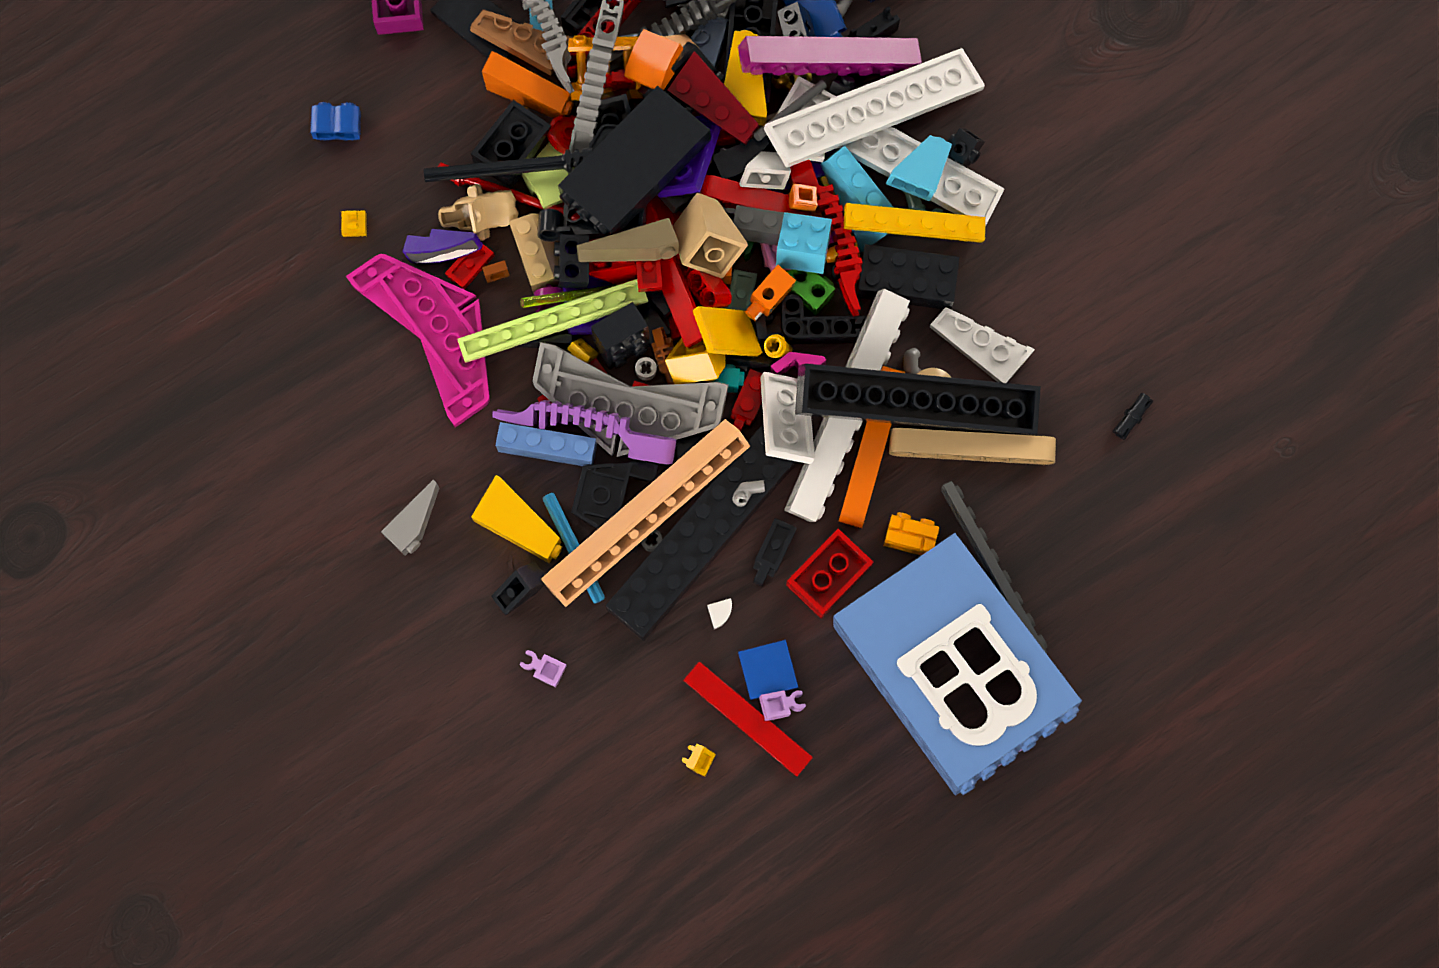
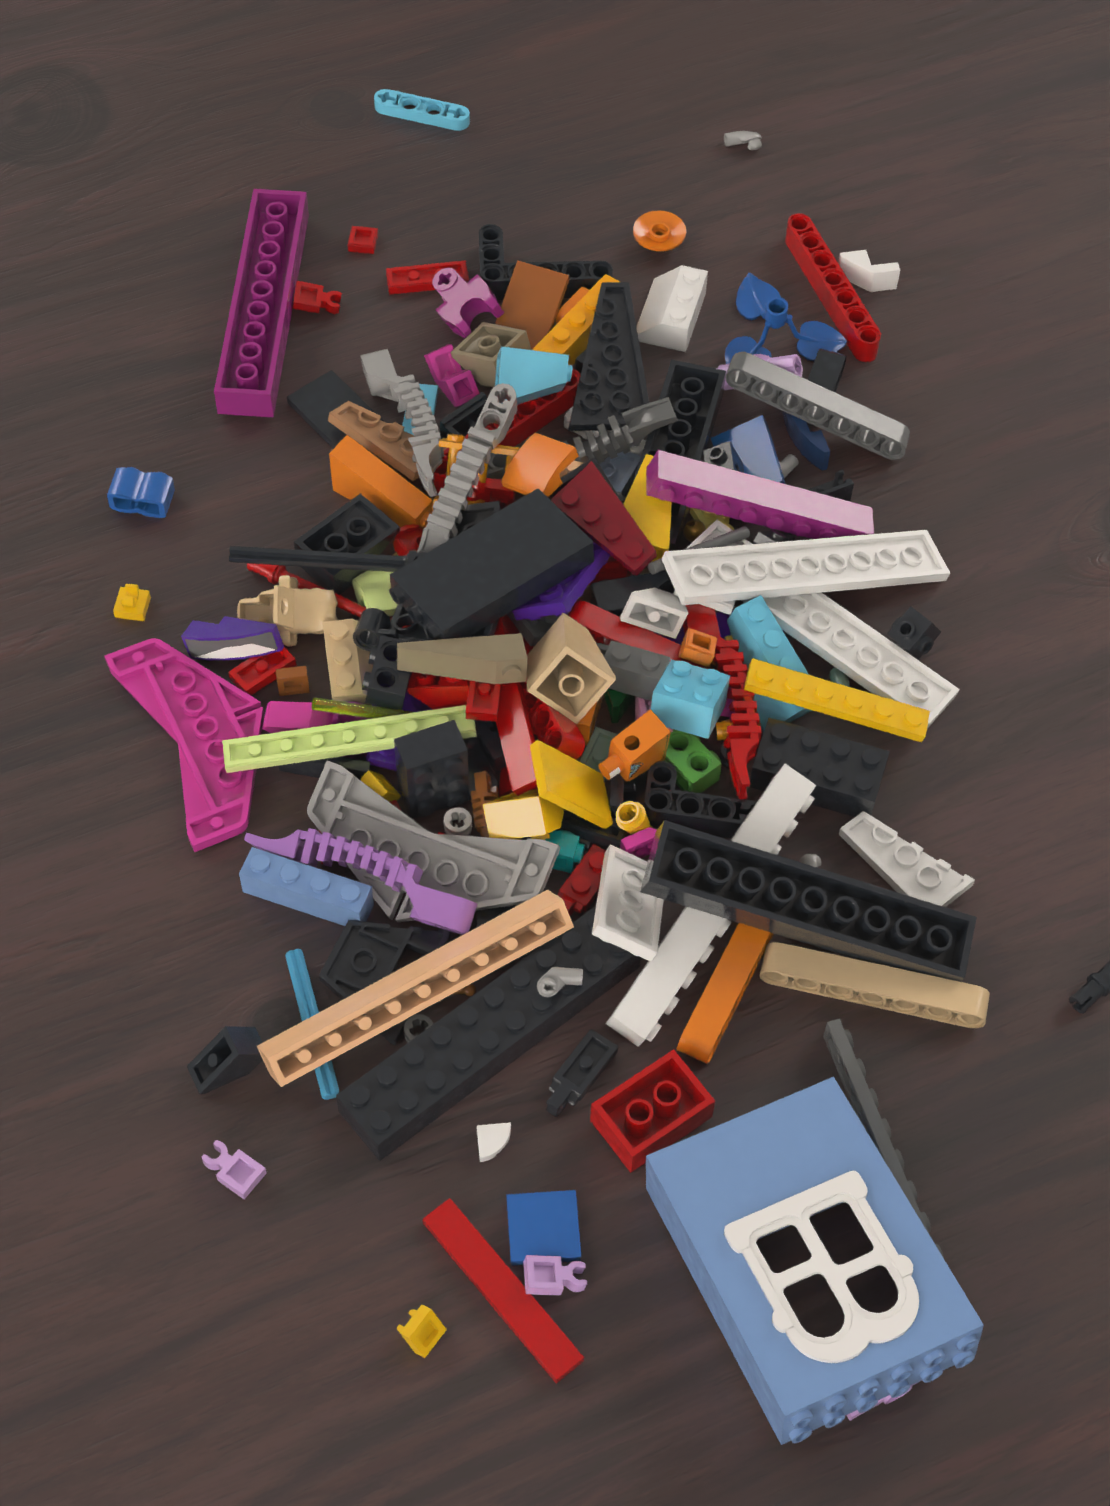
camera: 10 degrees right, 20 degrees down
light grey slope [381,480,439,555] -> none
yellow slope [471,475,562,563] -> none
light orange brick [883,512,939,556] -> none
medium azure slope [886,135,952,201] -> none
none -> dark pink slope [262,701,334,733]

